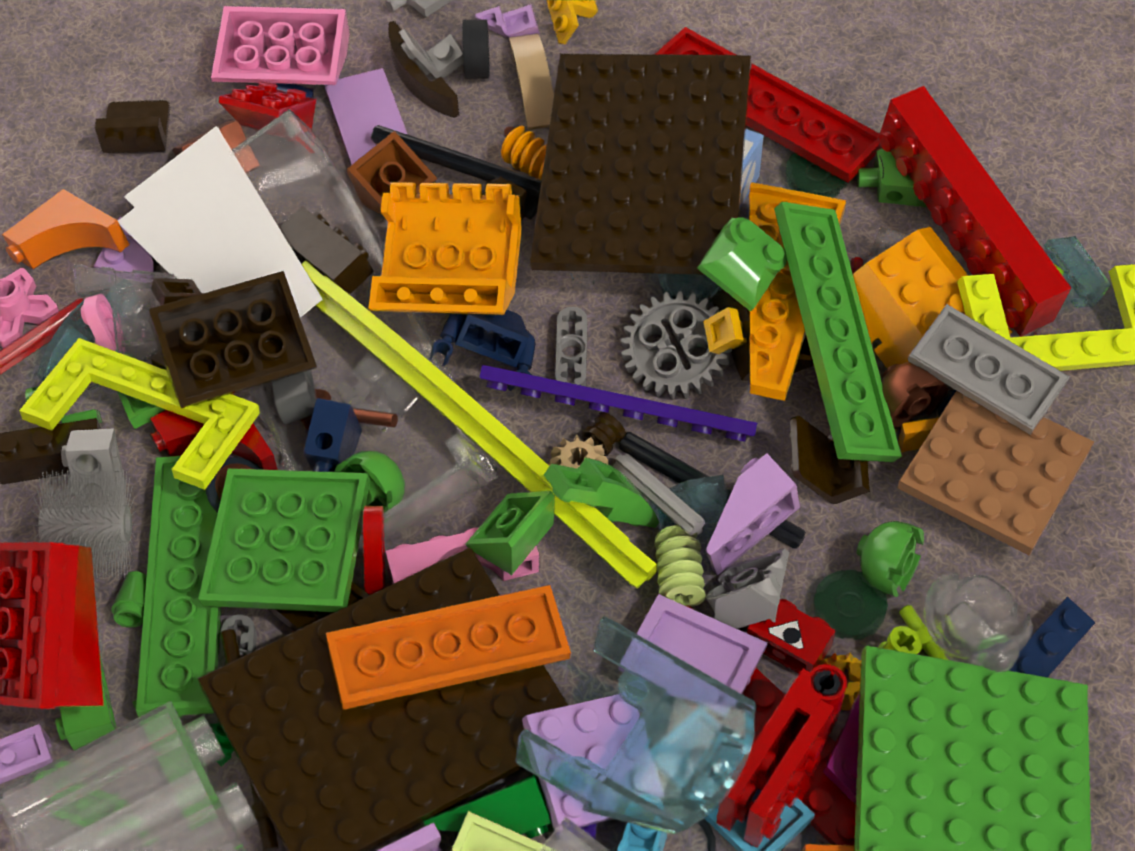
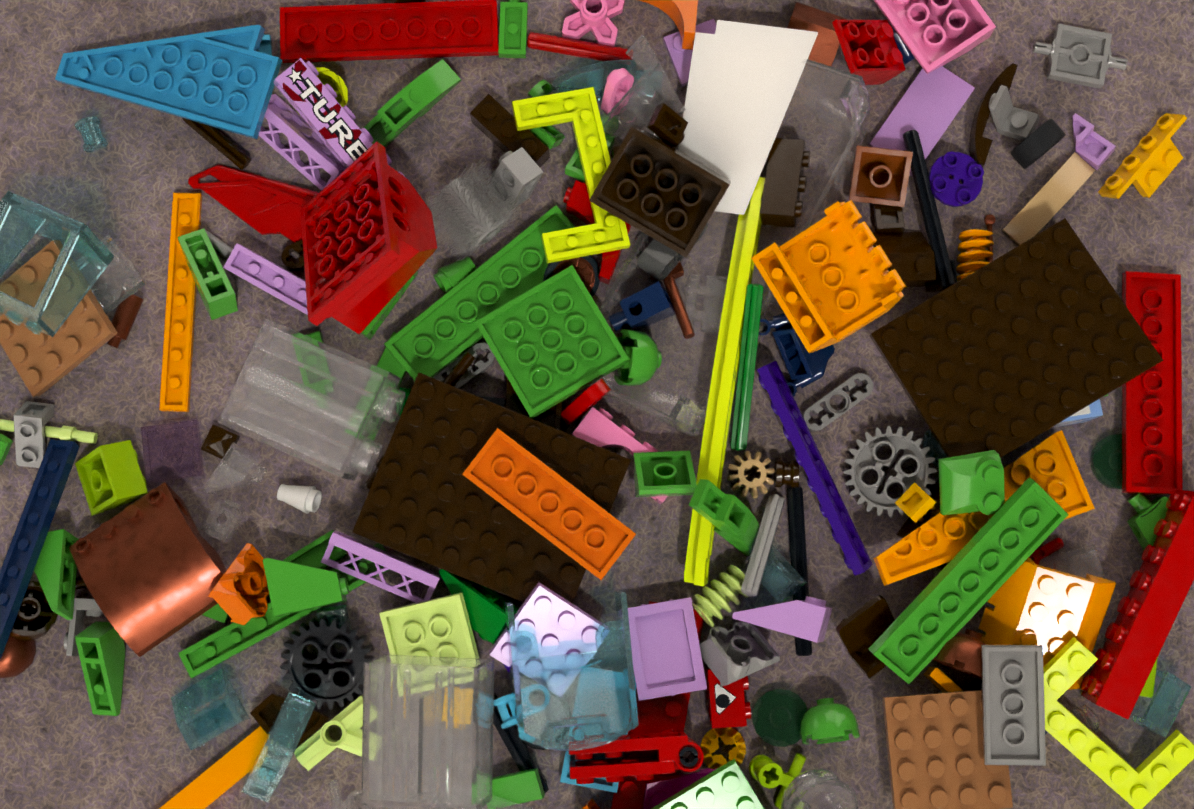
camera: 50 degrees right, 25 degrees up
none -> green axle [730,284,764,451]
none -> dark purple plate [928,151,984,207]

